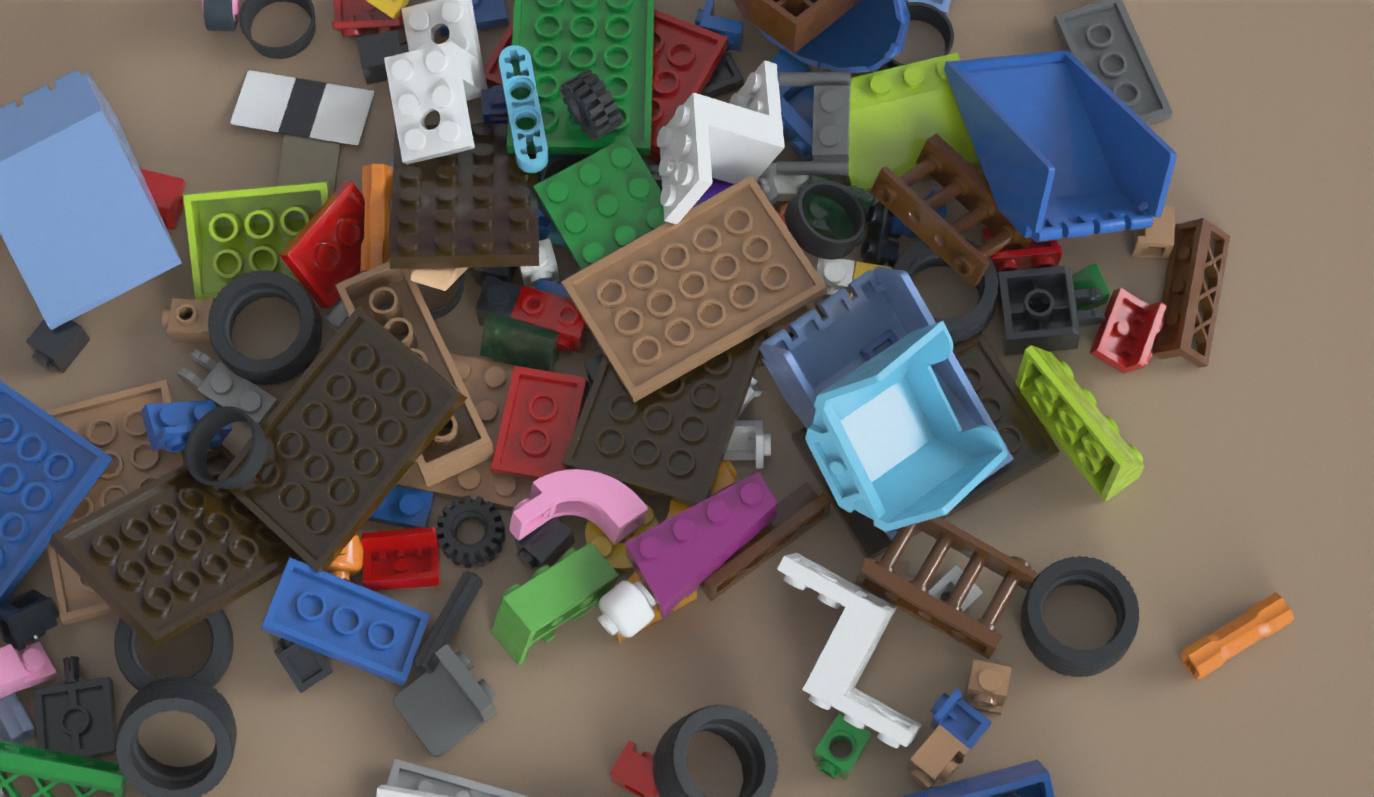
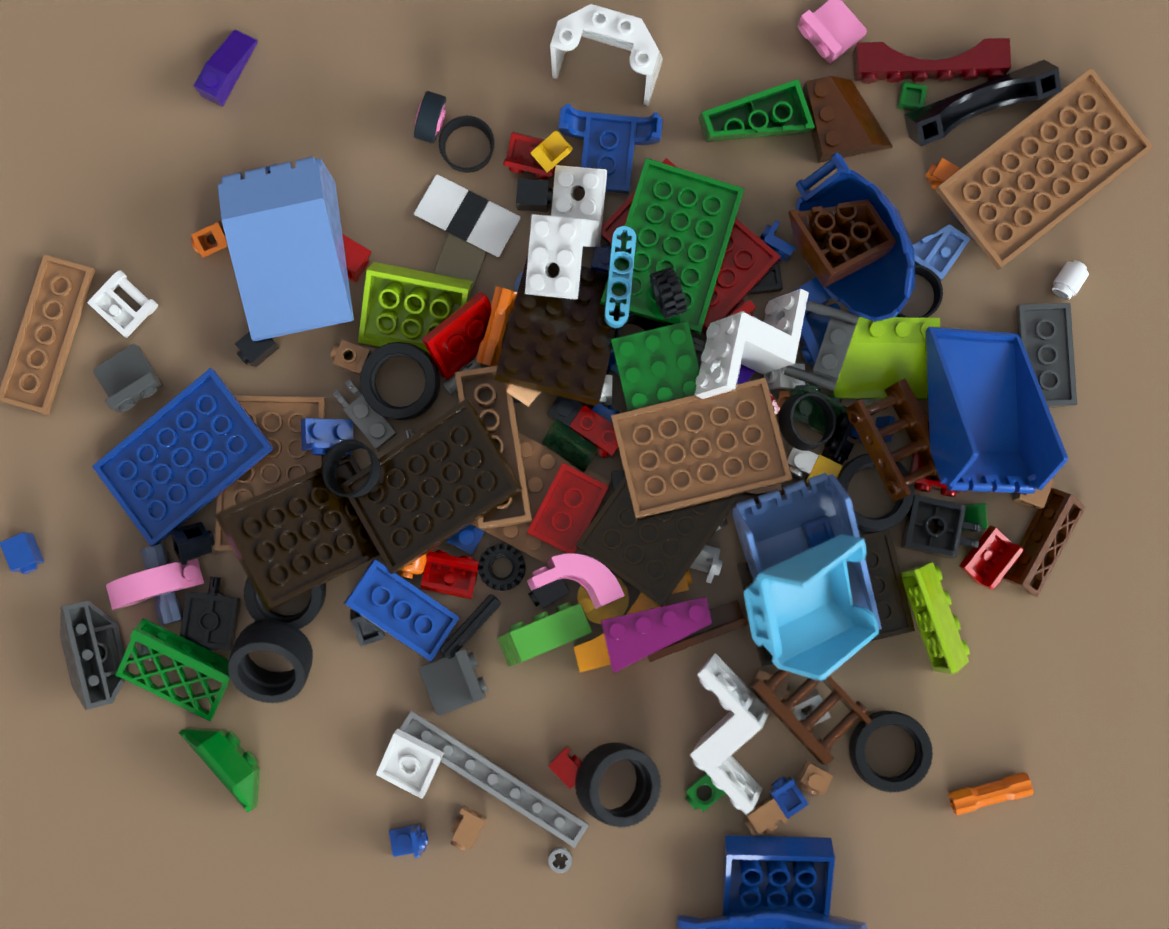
camera: 15 degrees right, 15 degrees up
white head [598,581,656,638] -> none

